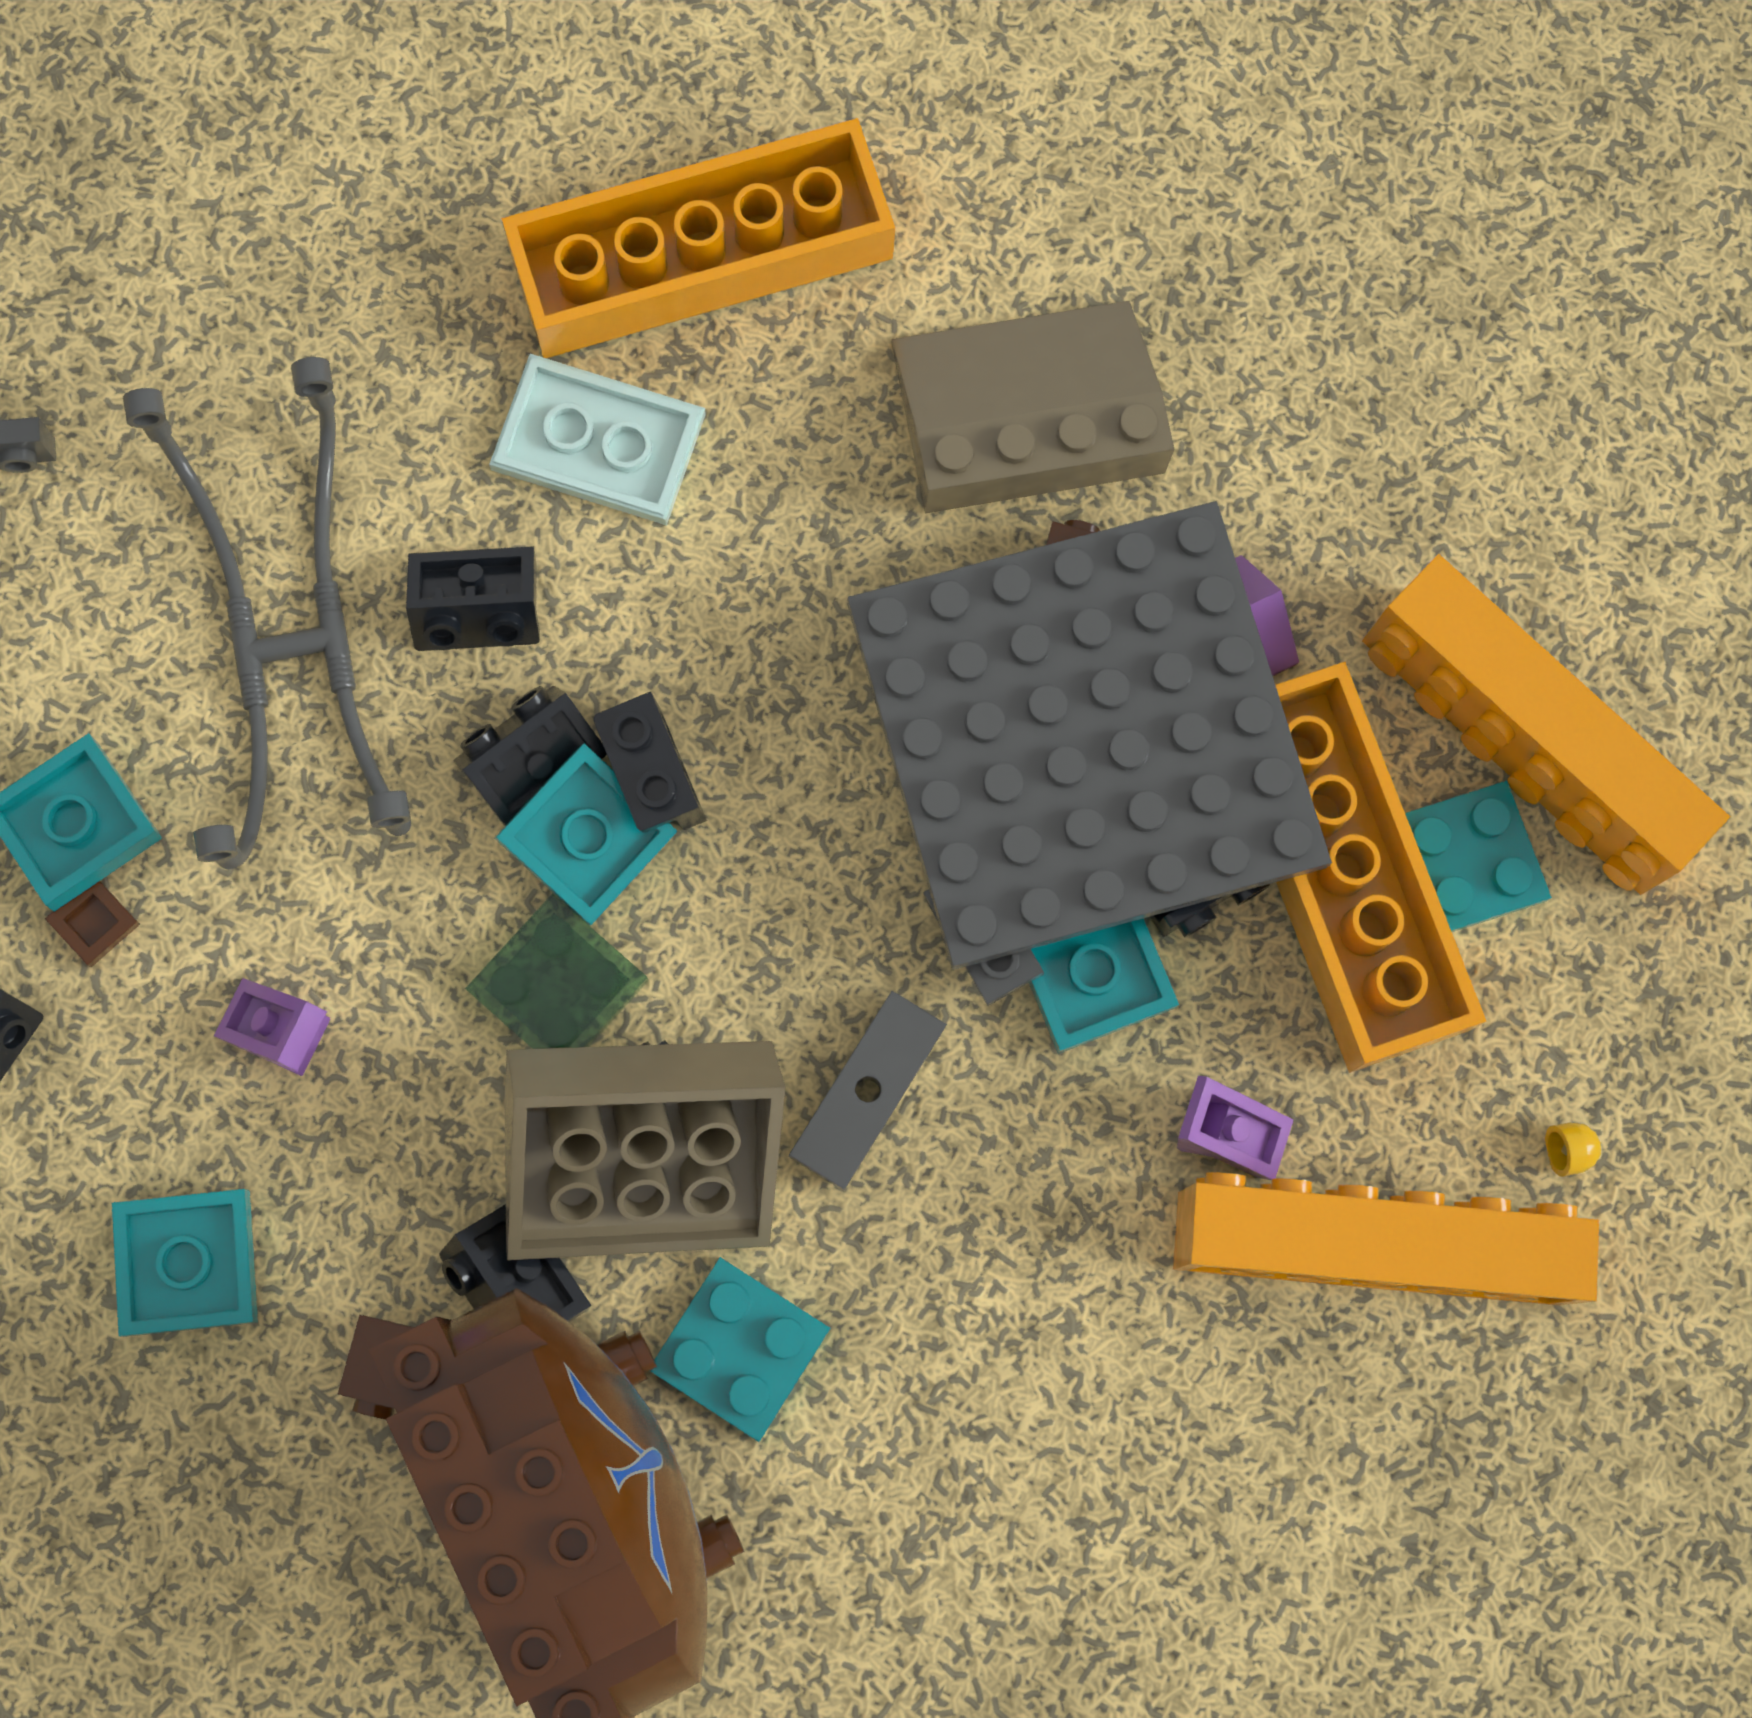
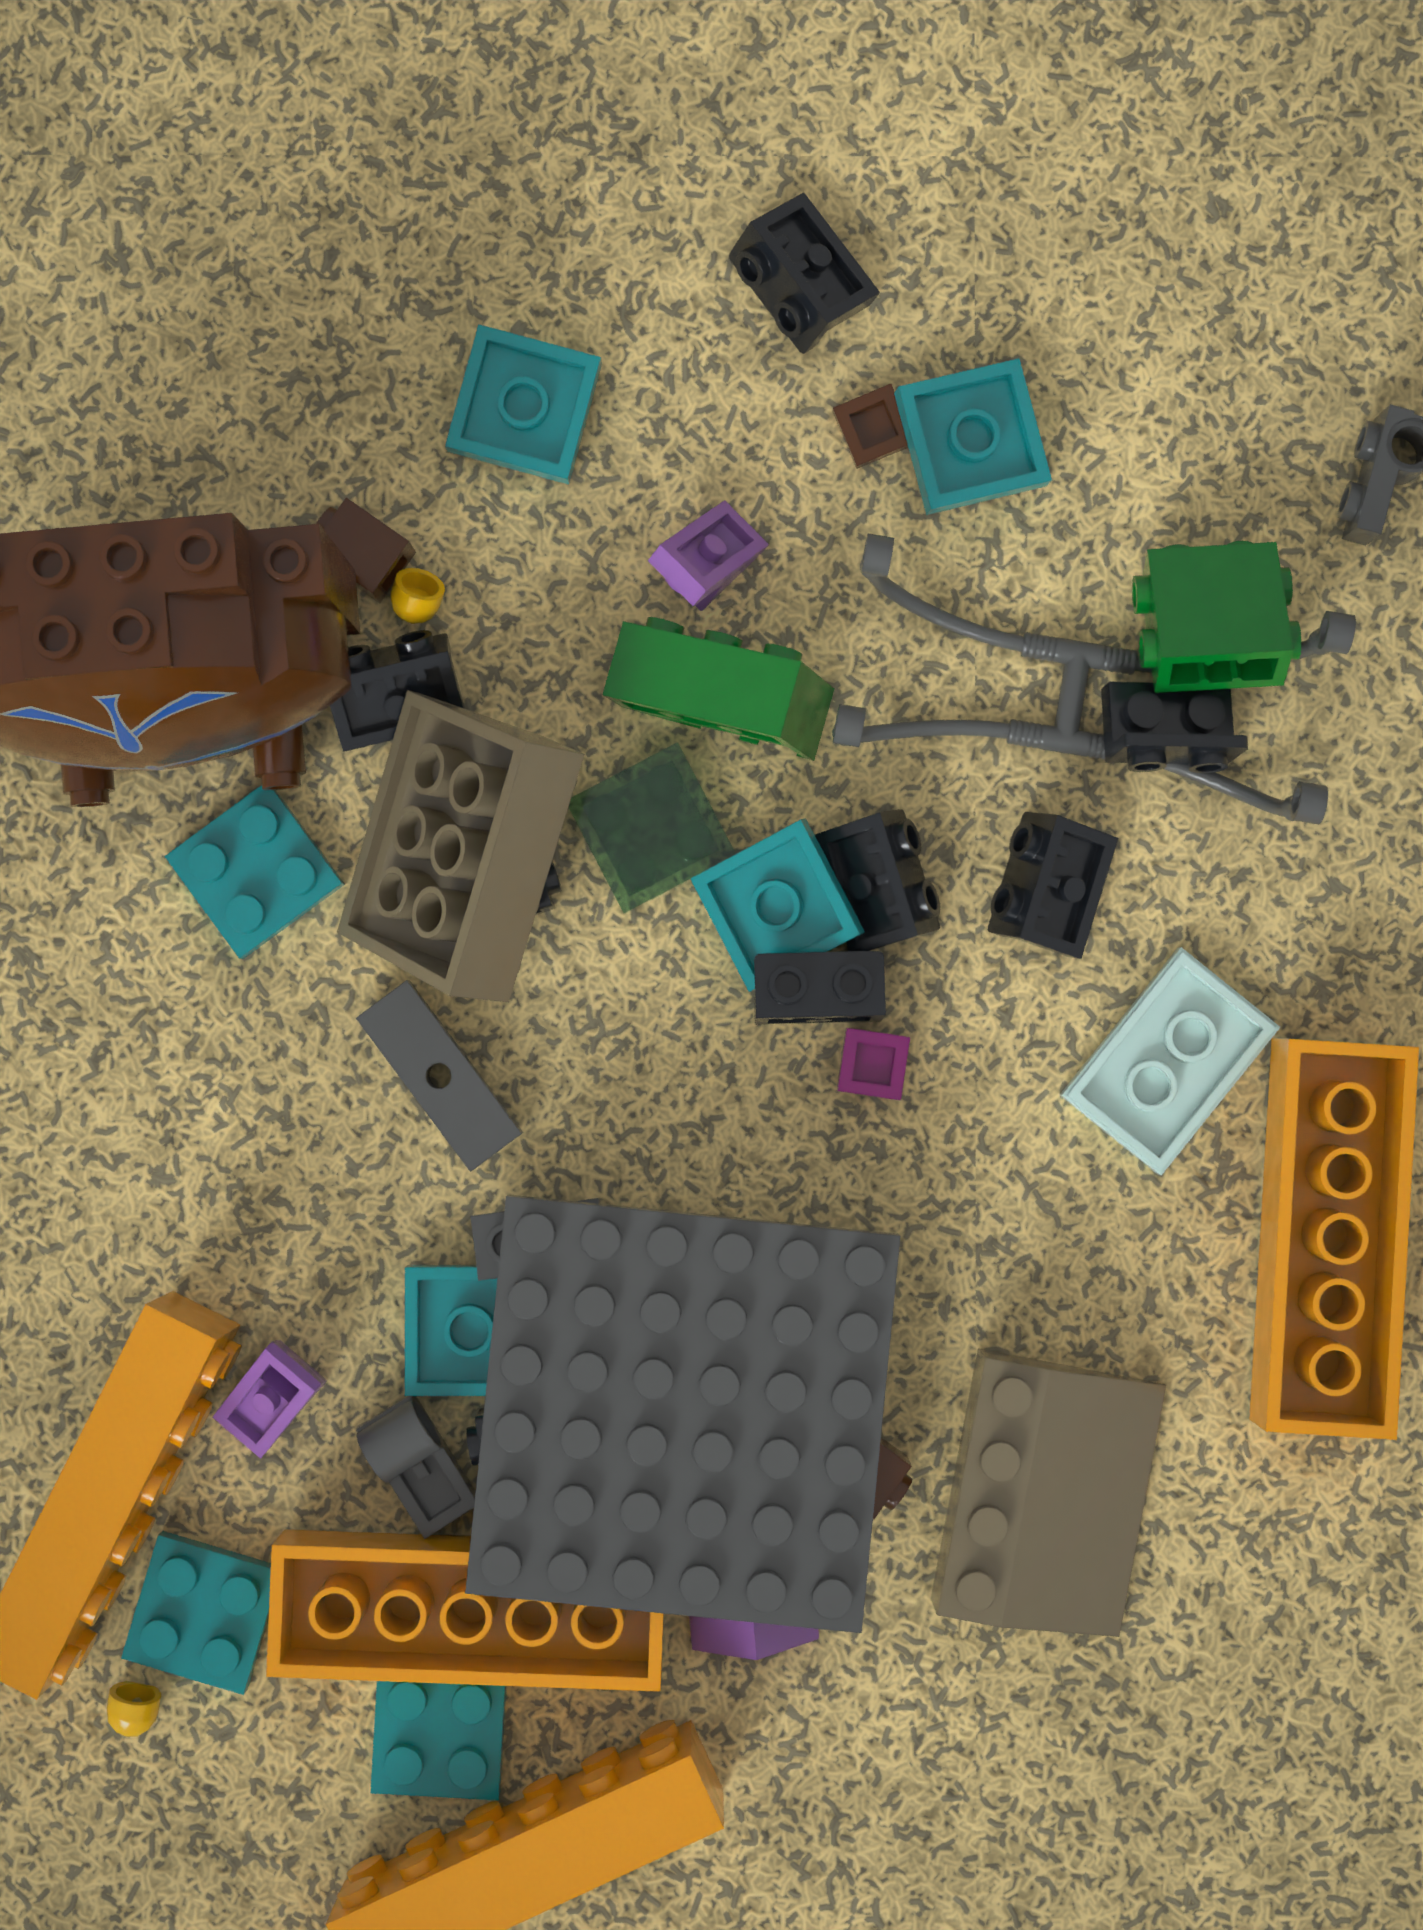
camera: 120 degrees right, 10 degrees up
none -> teal plate [121,1531,271,1695]
none -> dark grey plate [356,1396,476,1539]
none -> yellow hinge [391,568,445,624]
none -> green wedge [602,617,834,761]
none -> magenta plate [836,1028,910,1100]
none -> black bracket [1101,682,1248,773]
none -> green brick [1132,541,1301,693]

